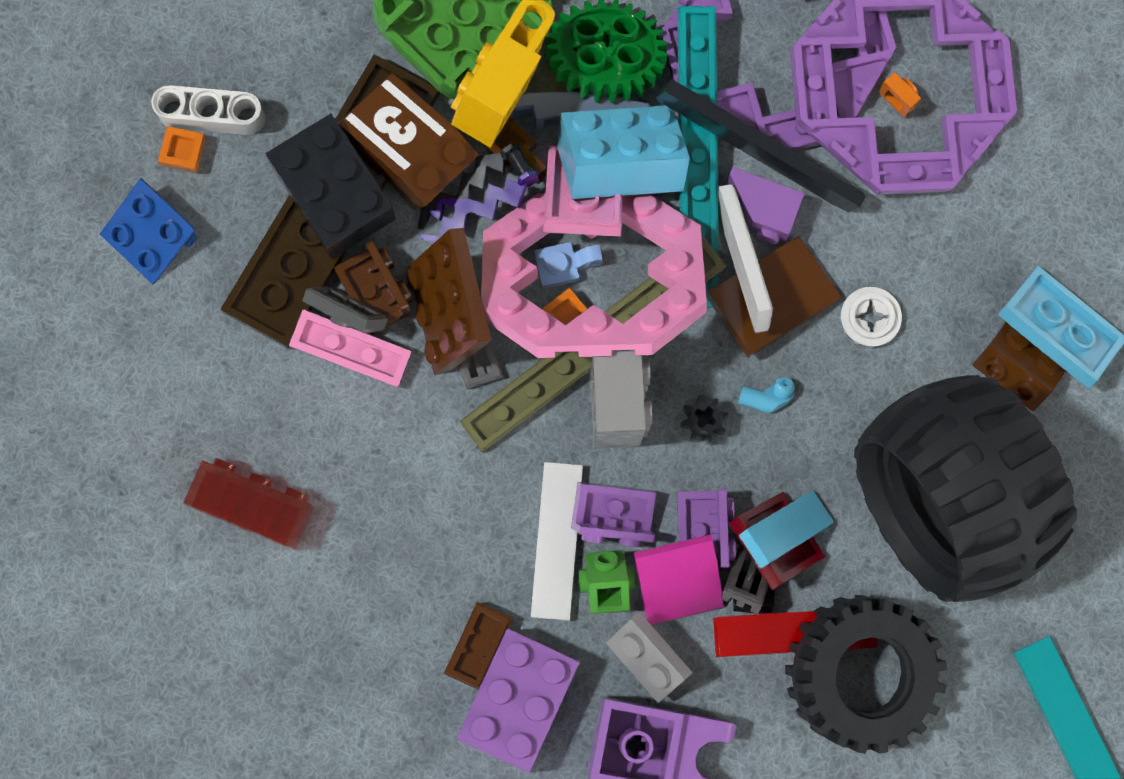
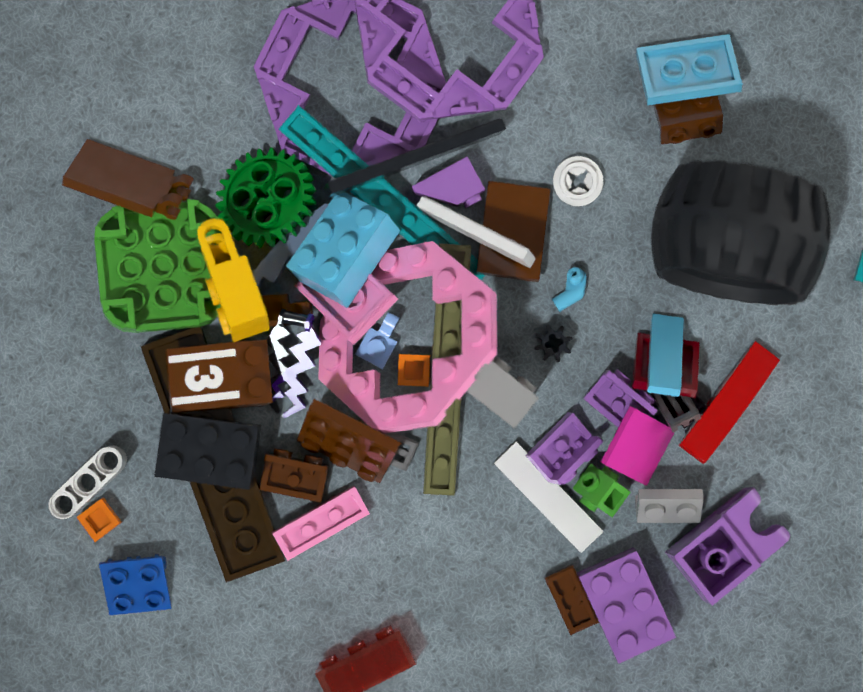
camera: 45 degrees left, 10 degrees up
dark grey plate [302,286,388,333] -> none
black tyre [785,595,947,754] -> none
orange plate [878,72,921,119] -> none

